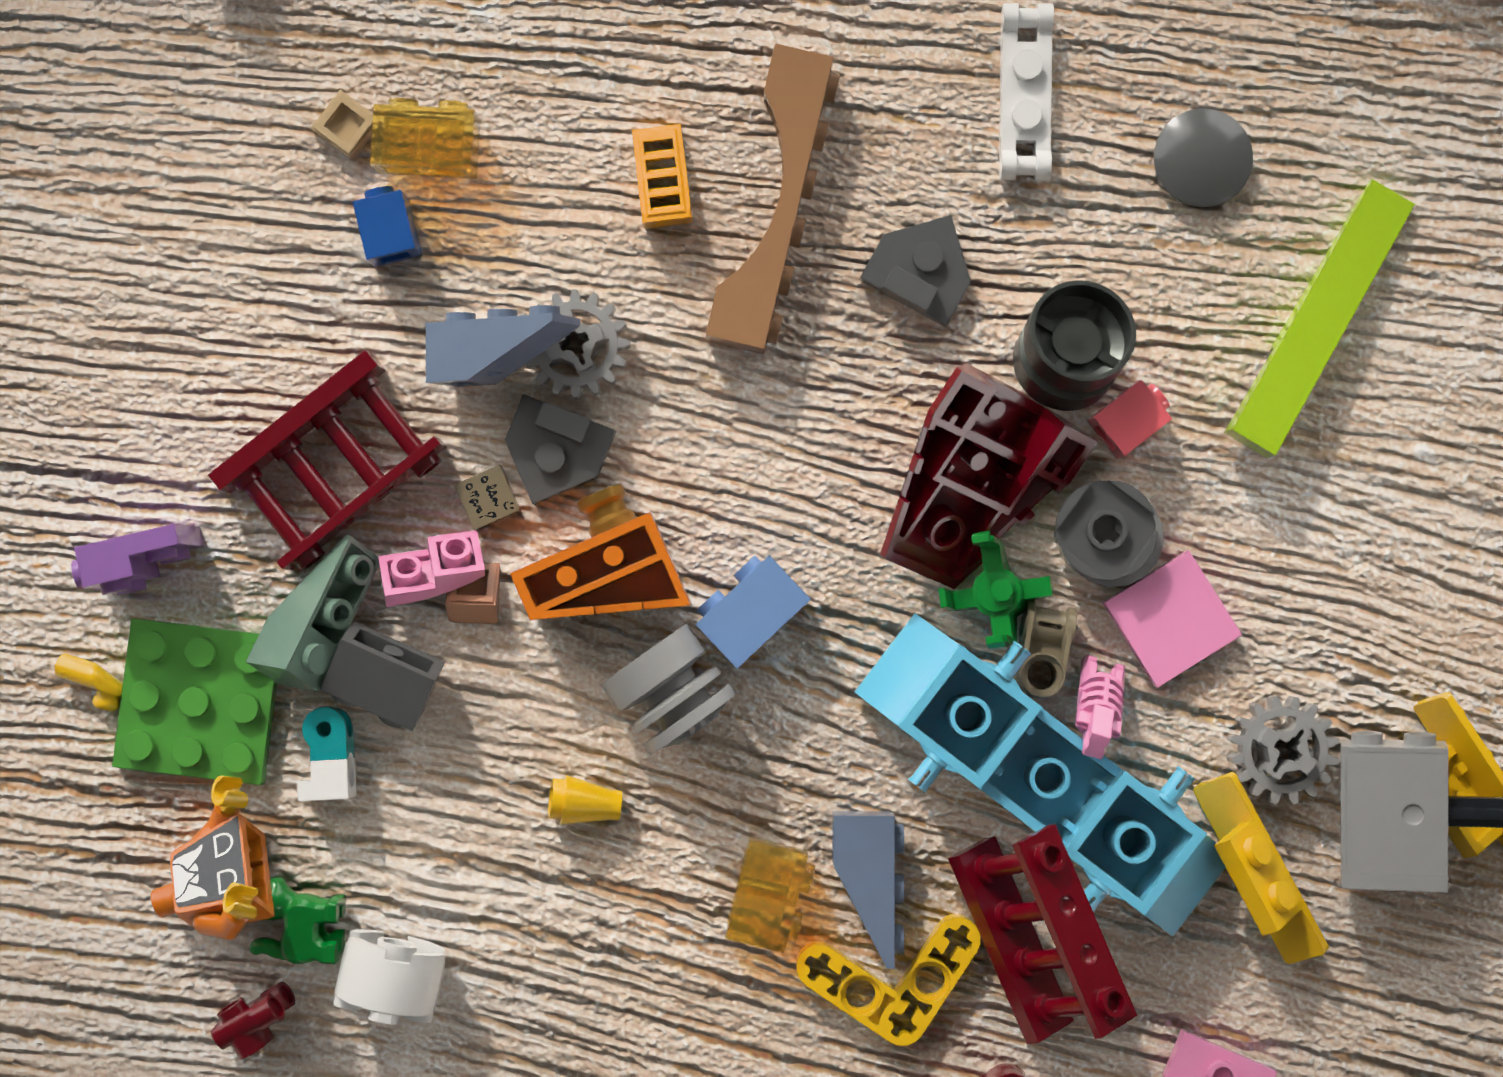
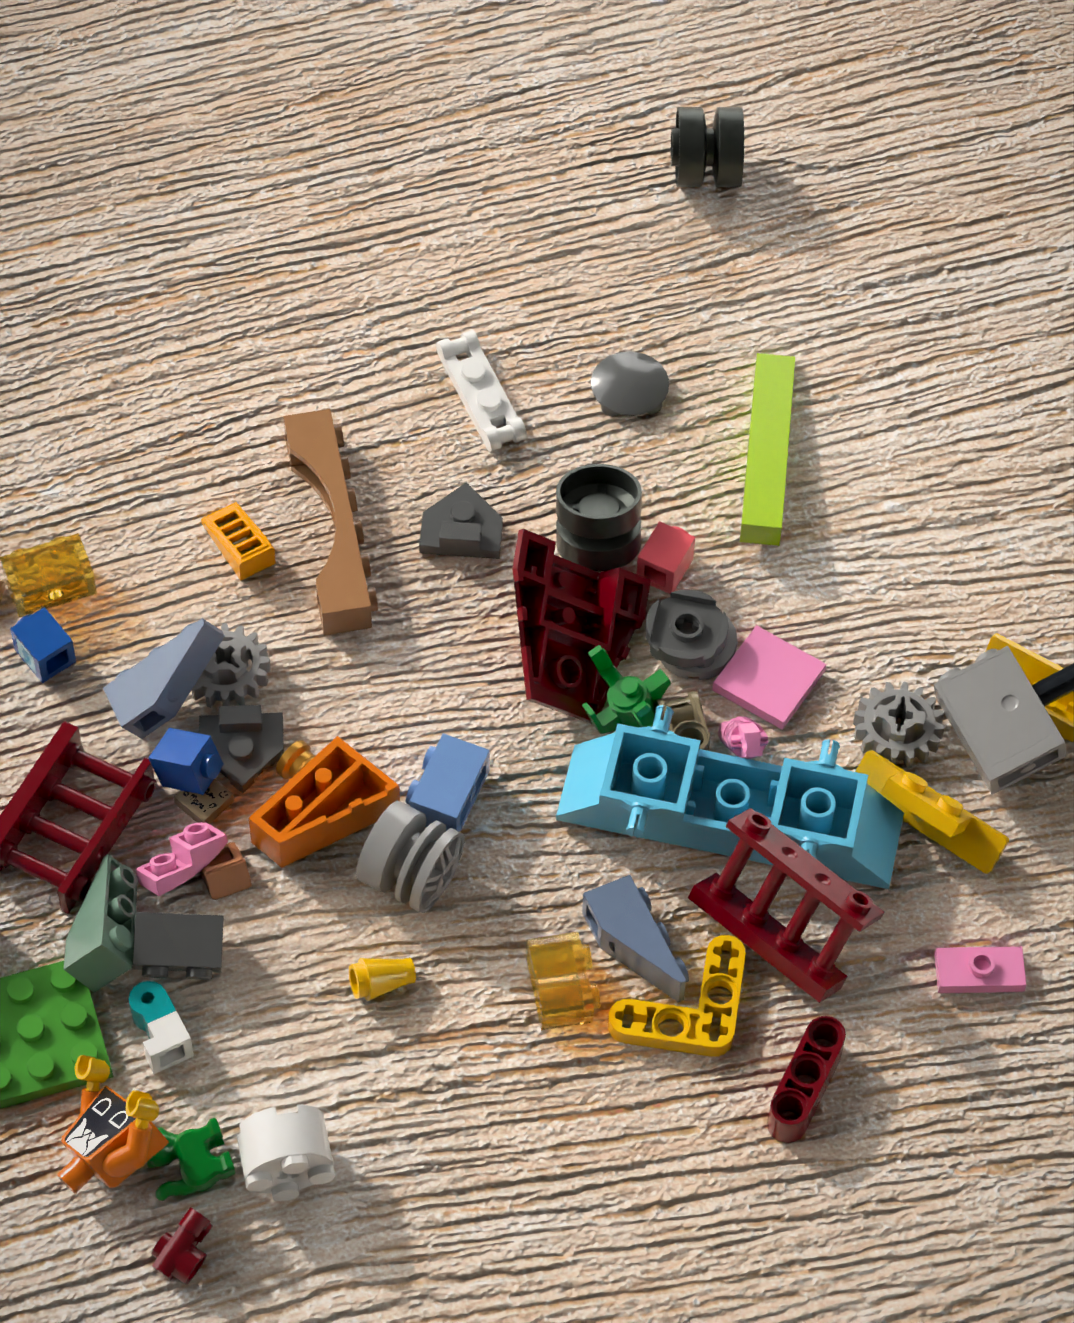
camera: 35 degrees left, 30 degrees down
none -> blue brick [149,728,224,795]

